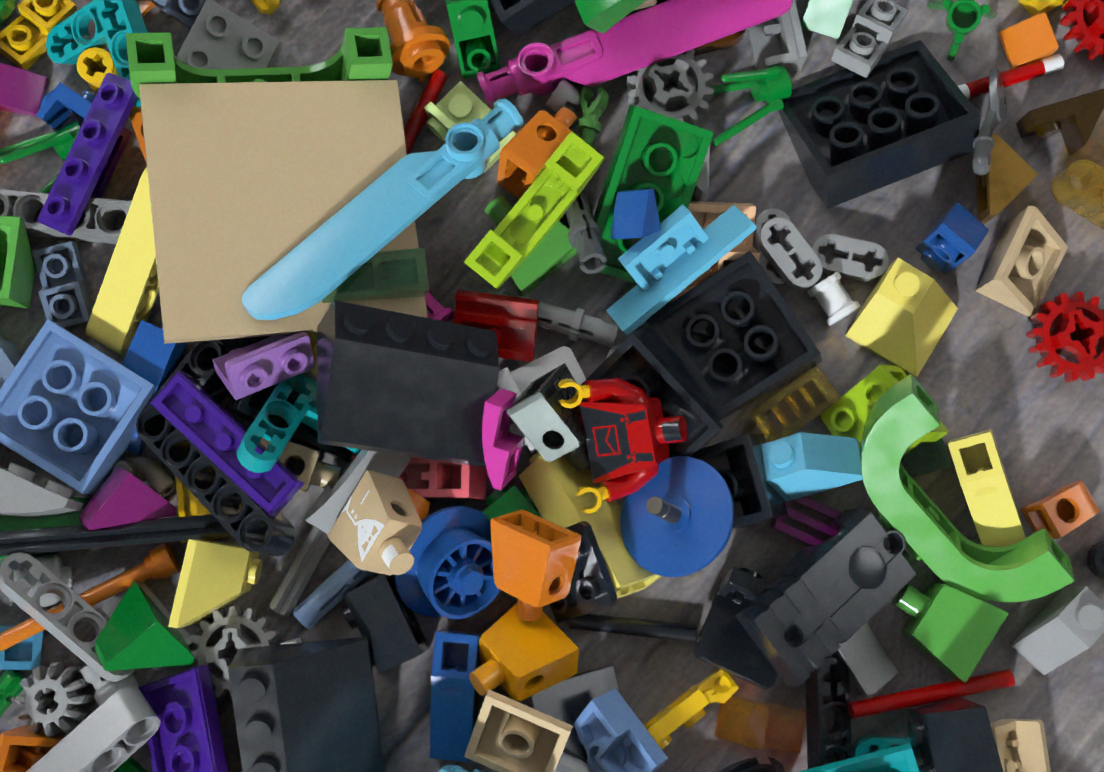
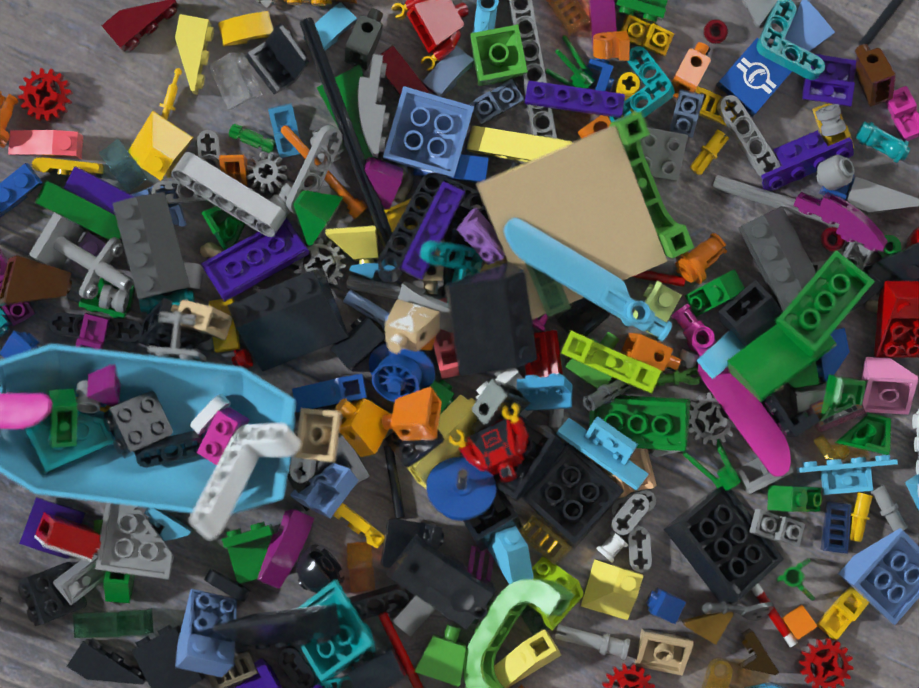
camera: 70 degrees right, 5 degrees up
dark pink slope [482,388,524,490] -> none
blue slope [611,188,661,239] -> none
none -> dark azure slope [349,263,402,280]
none -> dark azure bracket [516,373,573,411]
none -> black bracket [554,297,612,337]
none -> light grey pin [554,624,630,660]
none -> orange leg [593,31,630,61]
none -> medium azure slope [696,330,745,379]

